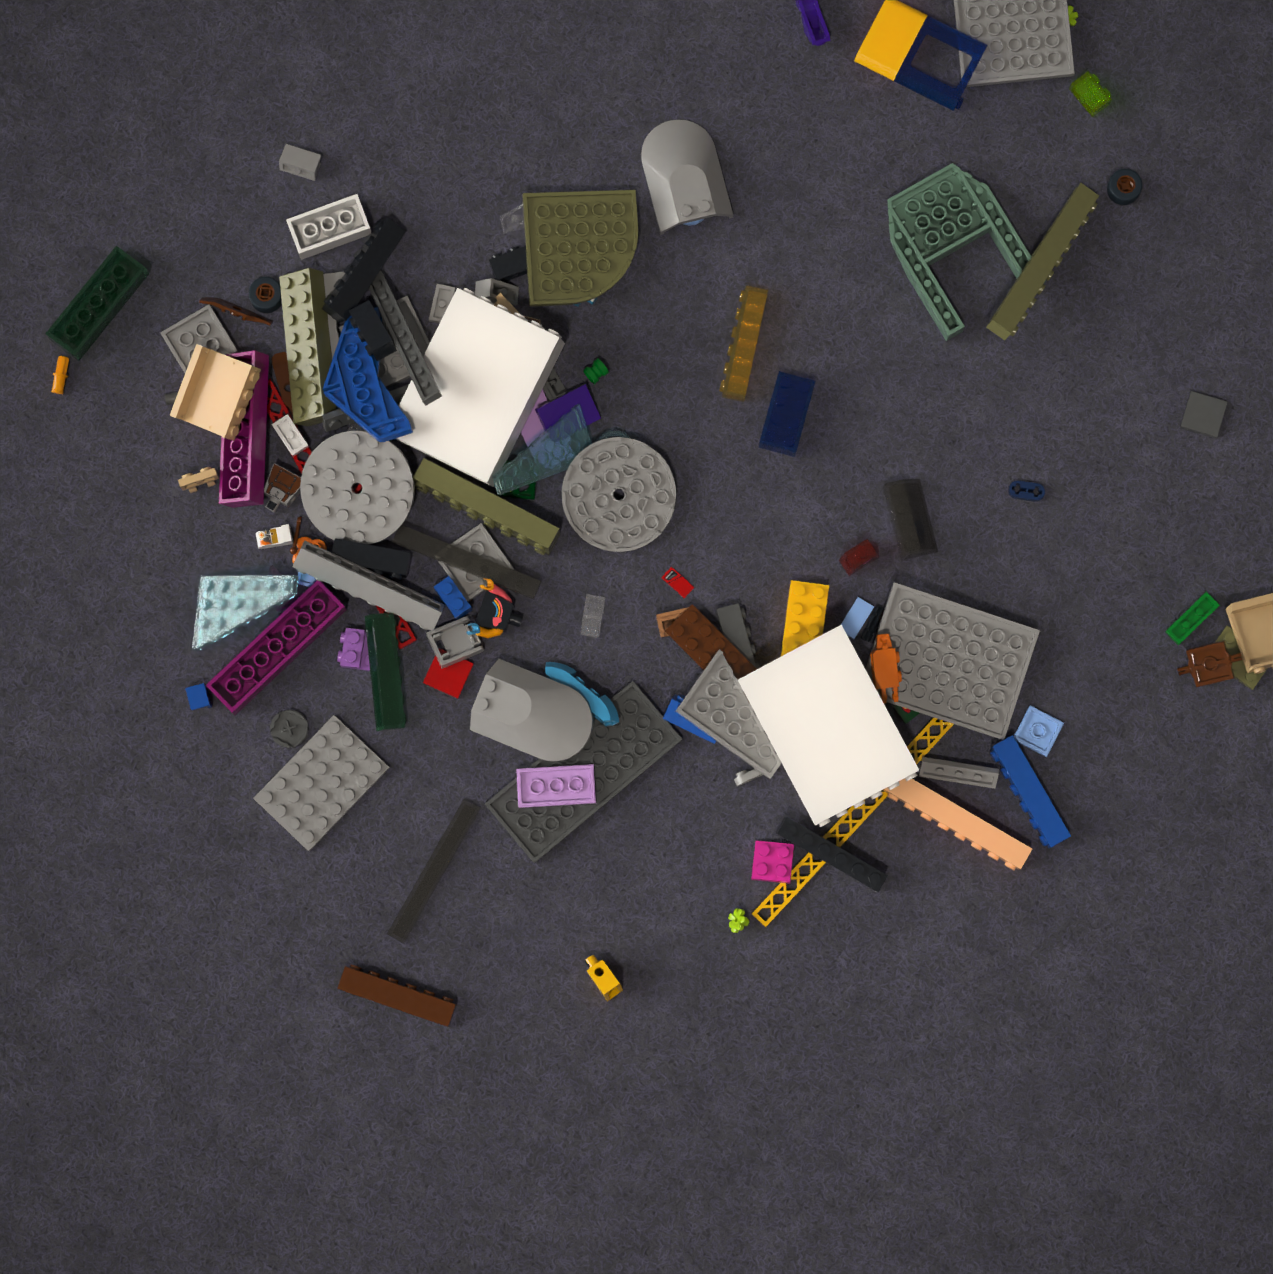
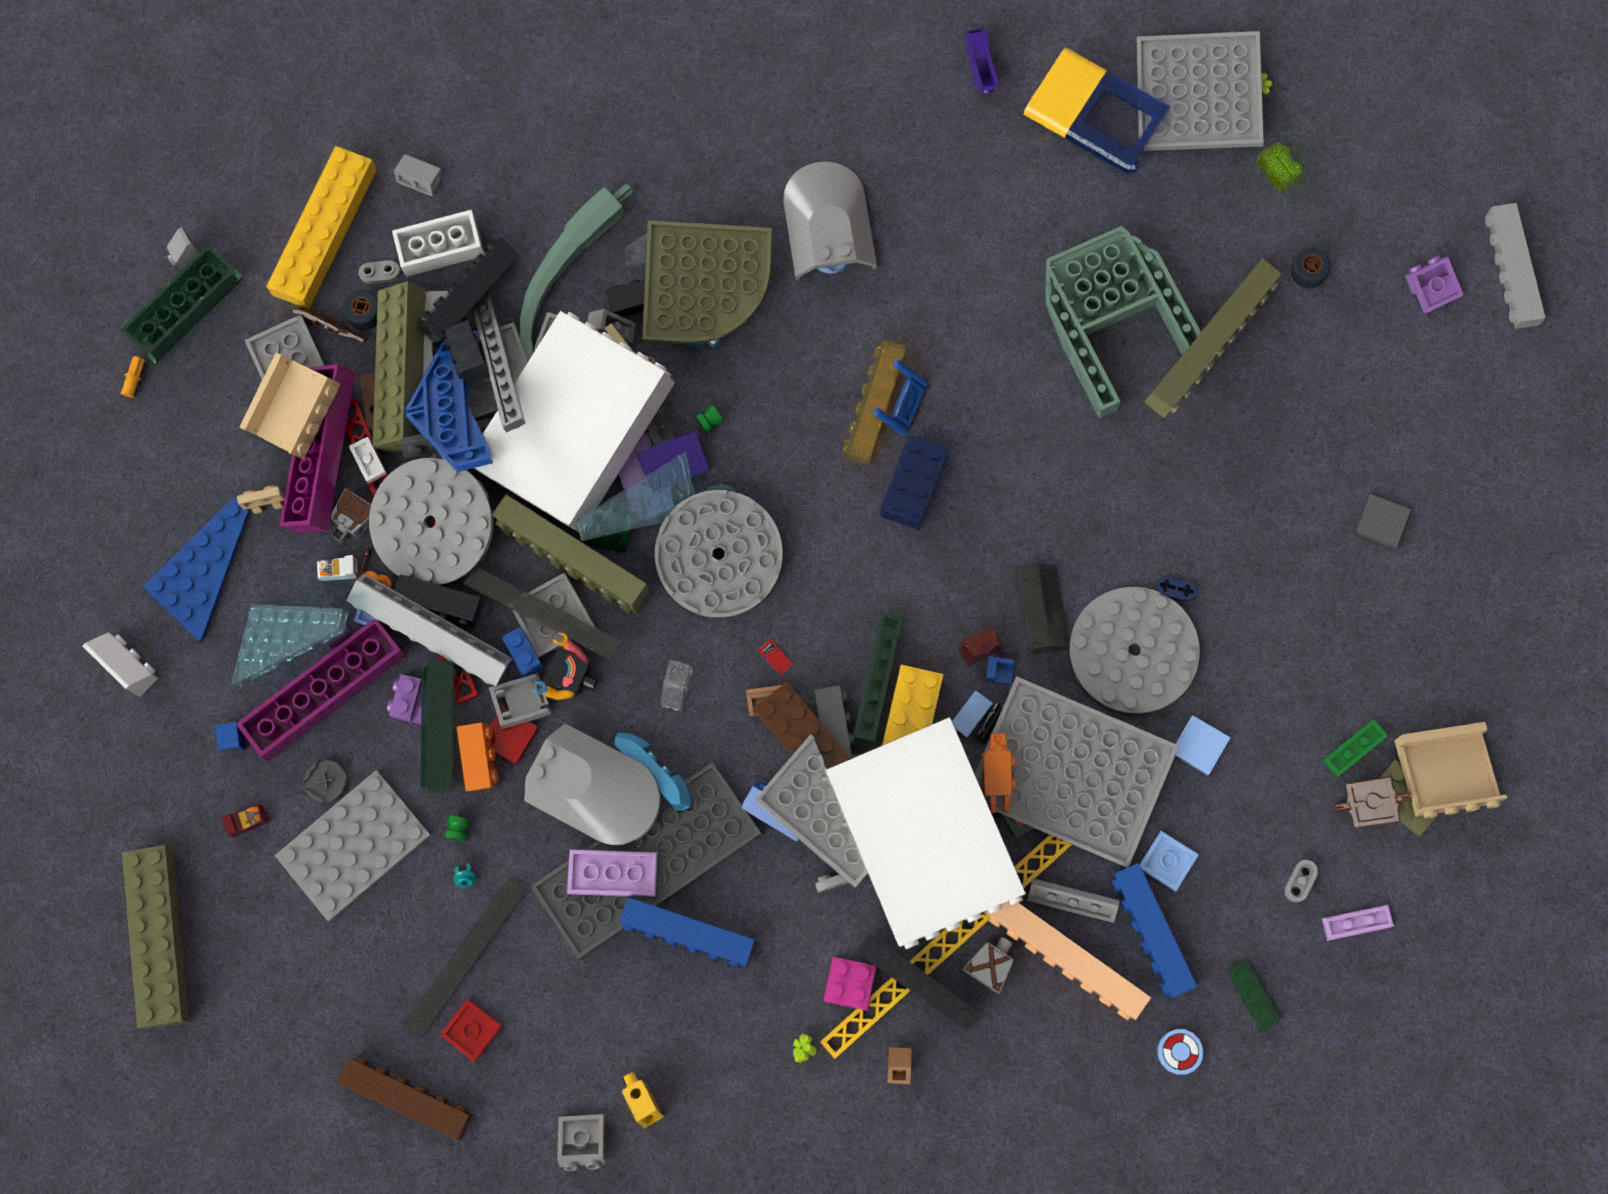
camera: 15 degrees right, 5 degrees down
none -> white slope [83,632,158,697]
none -> olive brick [122,845,189,1029]
none -> blue wing [143,497,250,642]
none -> light grey slope [167,227,203,271]
none -> dark red leg [221,805,268,837]
none -> yellow brick [266,146,377,309]
none -> light grey plate [359,260,400,284]
none -> red tile [440,999,503,1062]
none -> green wheel [444,816,470,842]
none -> teal plate [454,863,476,887]
none -> orange brick [457,723,499,791]
none -> sand green piece [520,184,634,361]
none -> light grey plate [557,1114,605,1171]
none -> blue brick [619,897,754,968]
none -> clear green brick [853,612,903,746]
none -> blue plate [873,360,928,436]
none -> medium nougat brick [888,1047,912,1084]
none -> light grey torso [962,937,1013,994]
none -> blue panel [986,656,1015,685]
none -> light grey plate [1069,587,1200,714]
none -> tile [1157,1029,1203,1075]
none -> light blue tile [1175,715,1231,775]
none -> dark green plate [1227,960,1281,1031]
none -> light grey plate [1284,860,1318,903]
none -> lavender tile [1322,905,1394,941]
none -> medium lavender plate [1405,255,1463,313]

